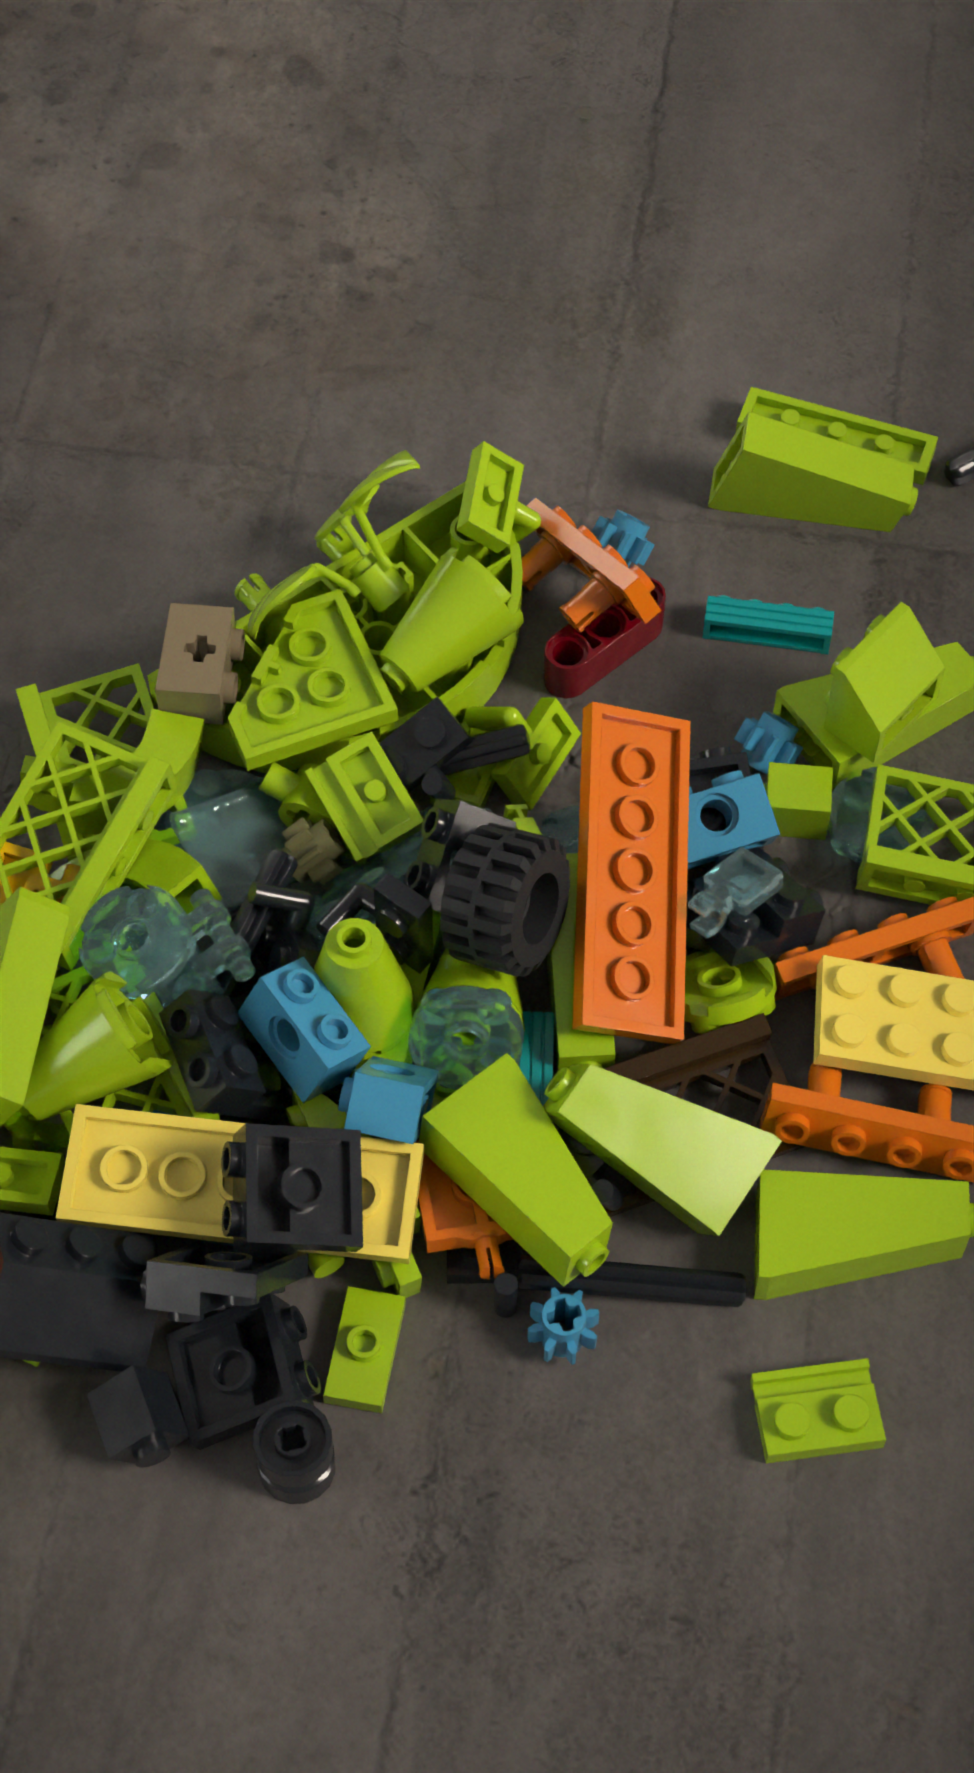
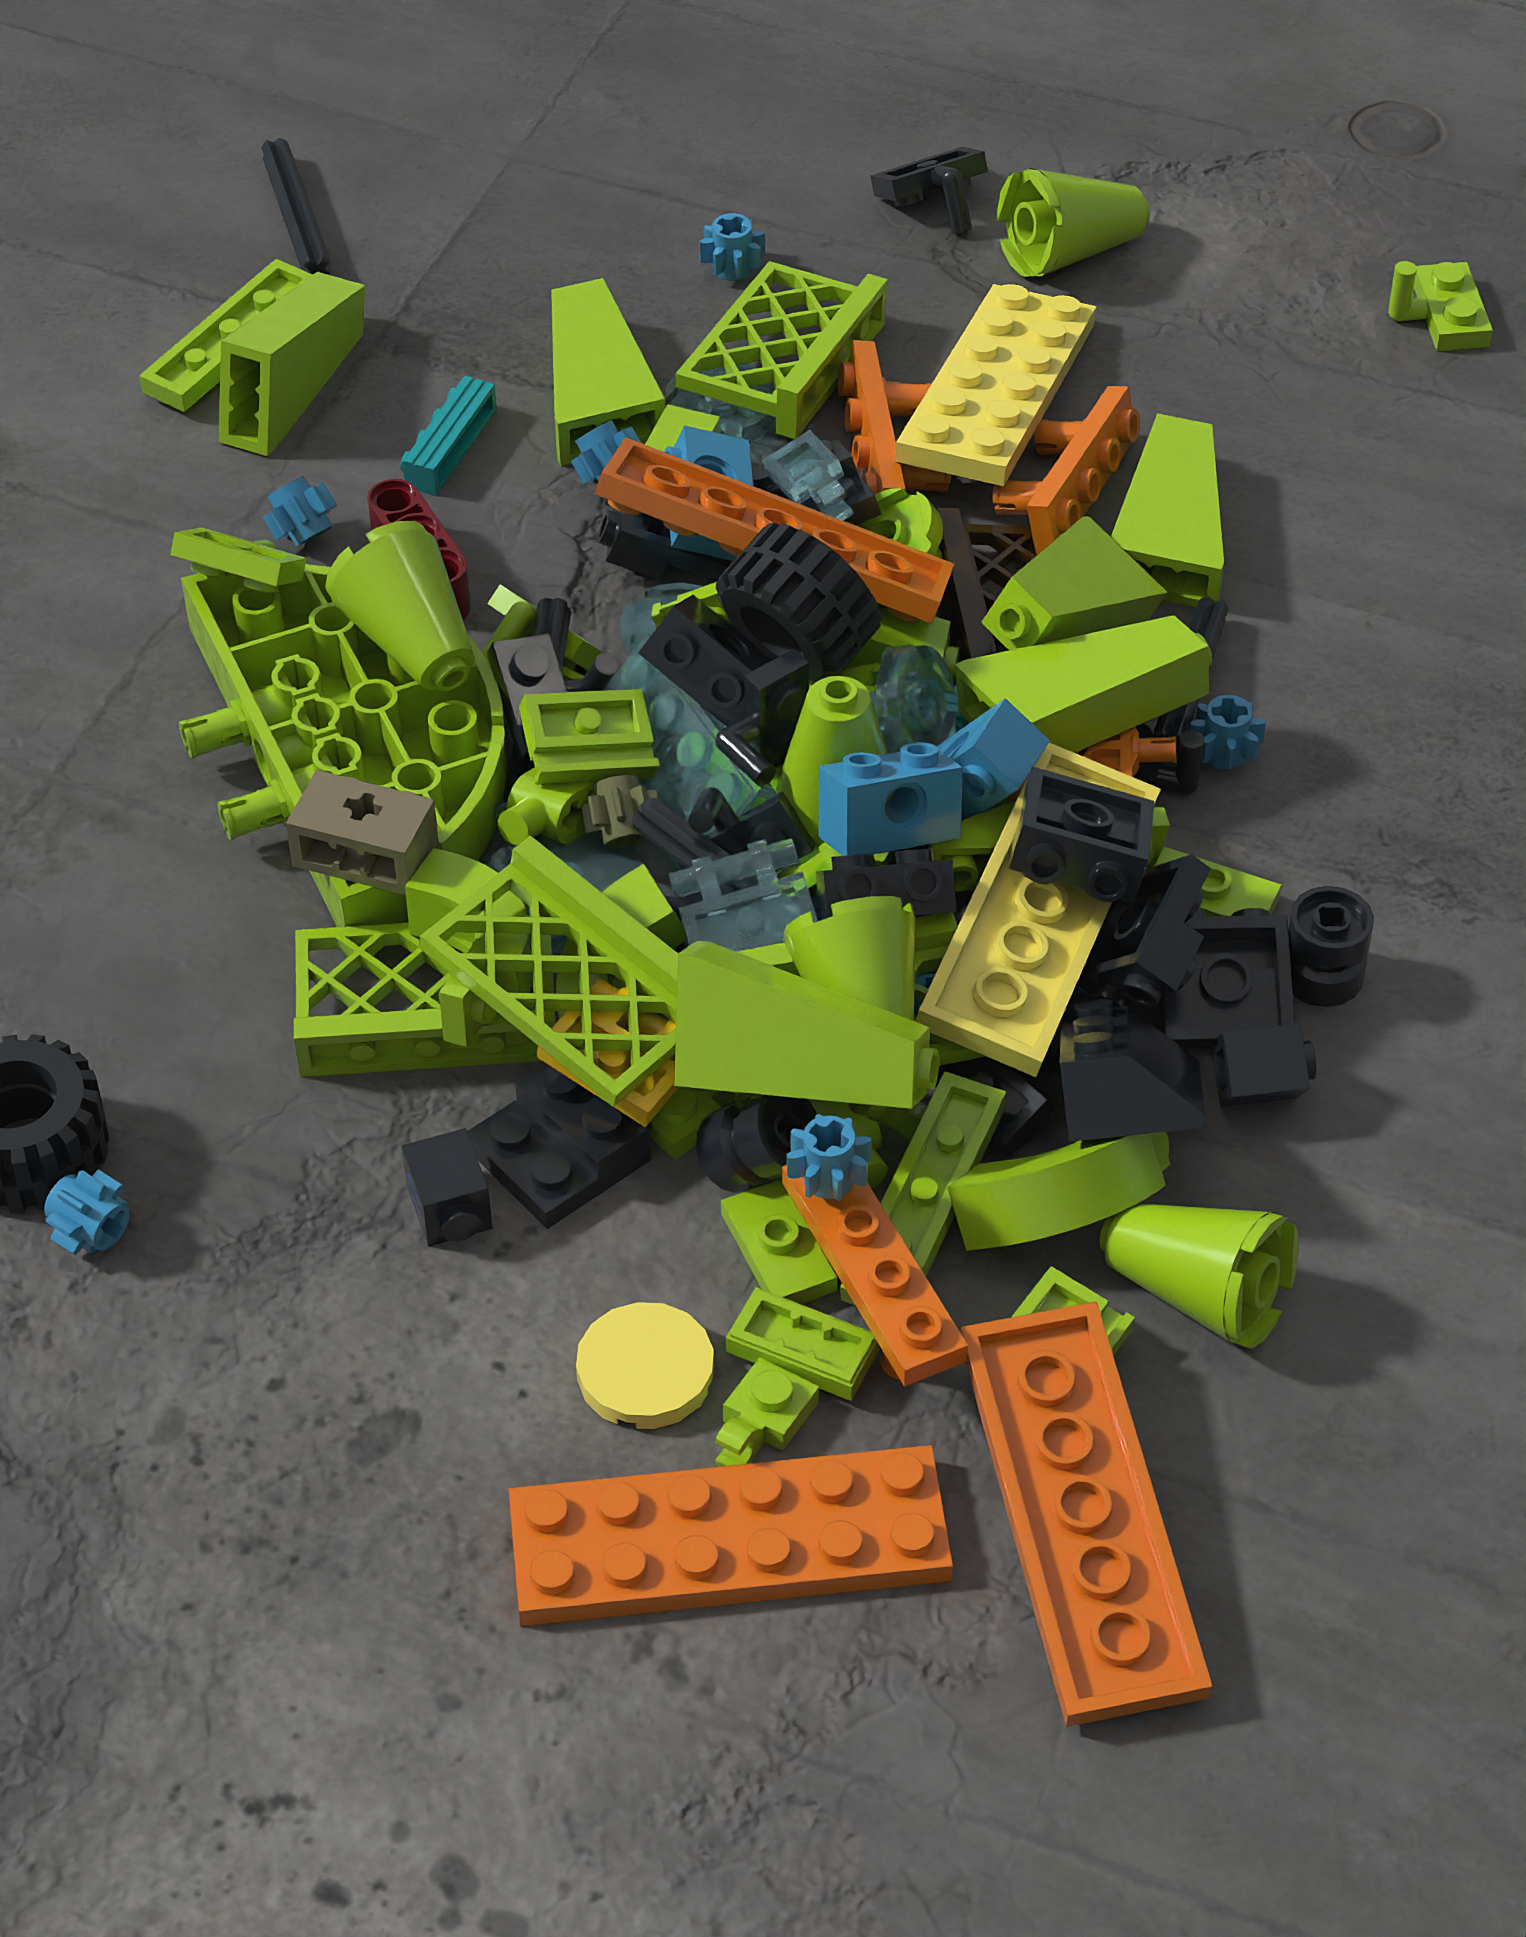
camera: 75 degrees left, 10 degrees down
clear light blue plate [79,885,196,1000] -> none
lime plate [228,588,398,771] -> none
lime plant [248,450,420,640] -> none
orange plate [521,498,661,633] -> none
lime plate [750,1358,886,1464] -> none
lime slope [824,602,945,763] -> none

